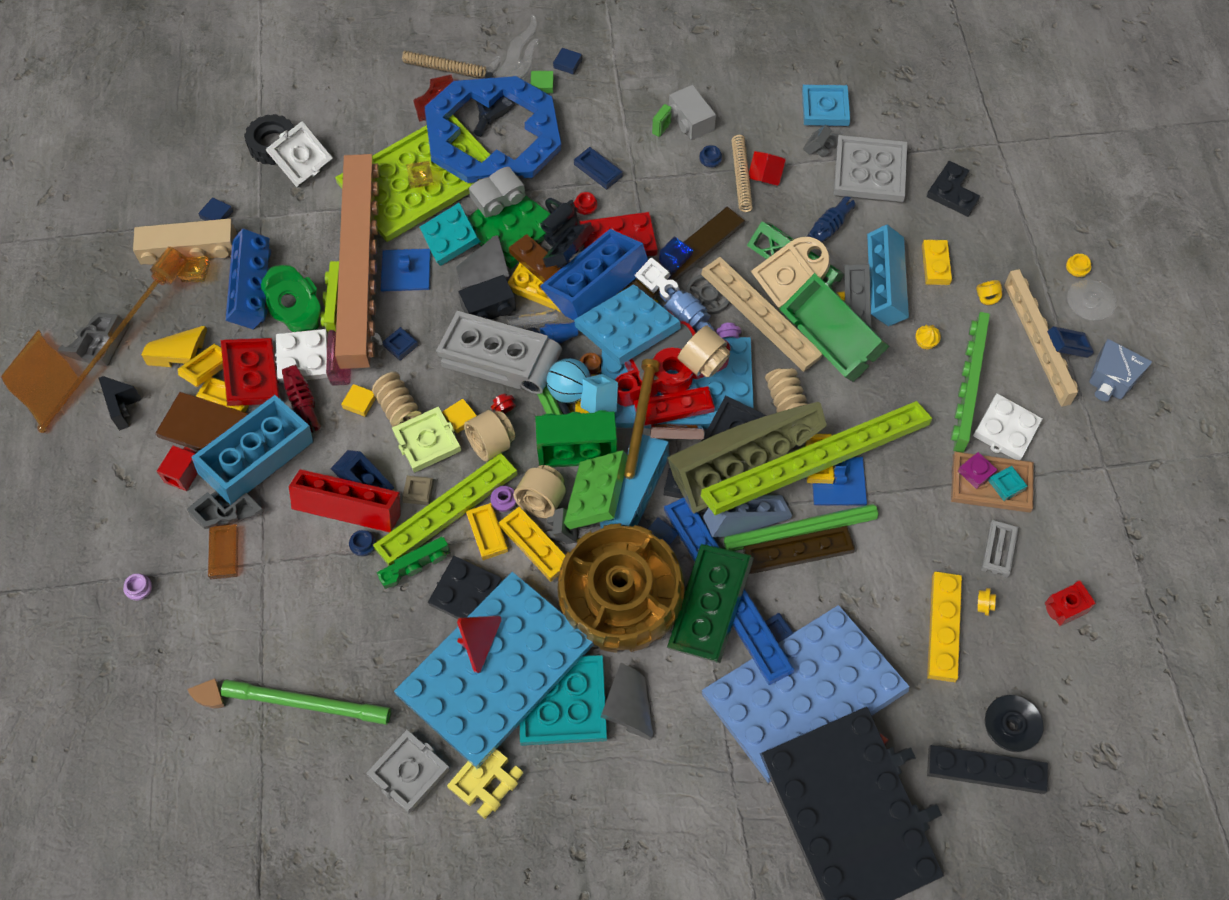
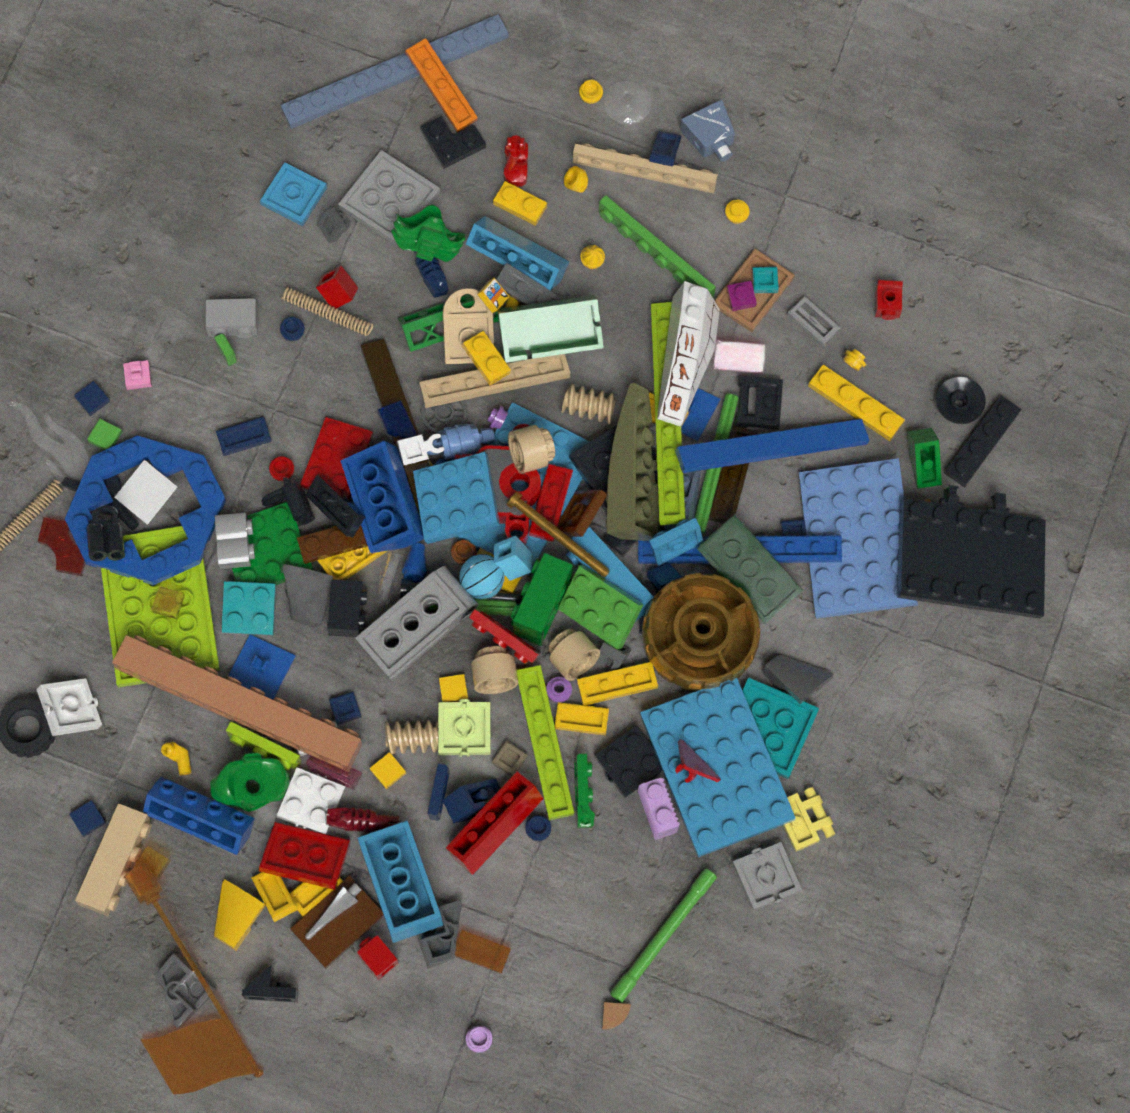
camera: 65 degrees left, 10 degrees up
red plate [491,393,516,414] -> none
white plate [973,393,1043,460] -> none
none -> black piece [86,506,125,561]
none -> white sticker [115,460,177,525]
none -> bright pink tile [123,360,152,390]
none -> yellow arm [161,742,192,776]
none -> sand blue plate [281,14,508,129]
none -> light grey piece [305,882,362,940]
none -> green piece [391,204,466,262]
none -> orange plate [405,38,478,132]
none -> dark blue tile [427,763,450,821]
none -> yellow plate [462,331,511,386]
none -> red plate [469,608,541,664]
none -> tile [477,278,510,313]
none -> red piece [504,135,528,187]
none -> lavender brick [638,778,680,840]
none -> dark azure plate [649,518,703,566]
none -> white wedge [657,281,720,426]
none -> blue tile [675,419,870,473]
none -> clear pink slope [713,340,766,374]
none -> yellow plate [725,200,750,224]
none -> black plate [735,376,783,429]
none -> green slope [907,428,942,489]

